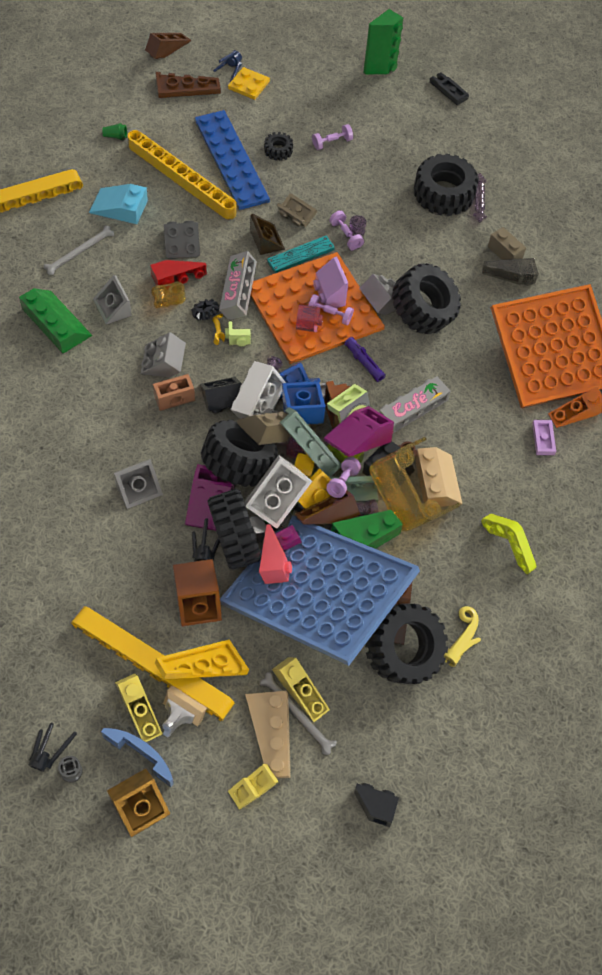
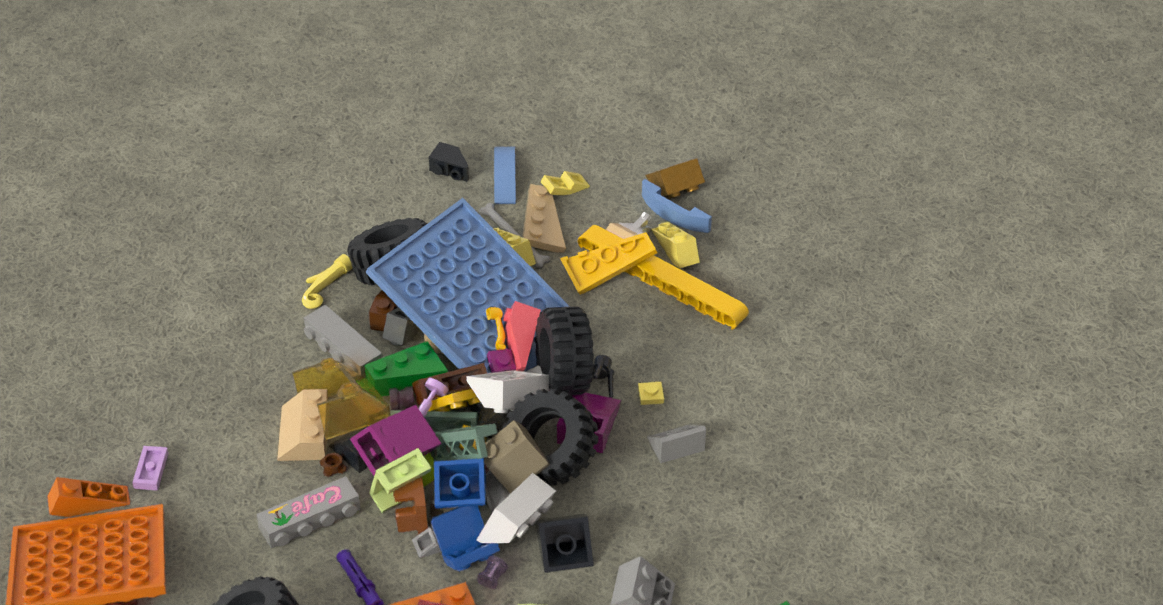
camera: 170 degrees left, 15 degrees down
black plant [28,723,77,772] -> none
dark grey wheel [58,756,83,783] -> none
nougat brick [153,374,195,411] -> none
dark orange slope [173,559,222,627] -> none
neon yellow beam [481,514,537,574] -> none
none -> light grey brick [304,305,382,381]
none -> yellow piece [486,307,506,350]
none -> medium blue slope [494,147,516,204]
none -> light yellow plate [638,382,664,405]

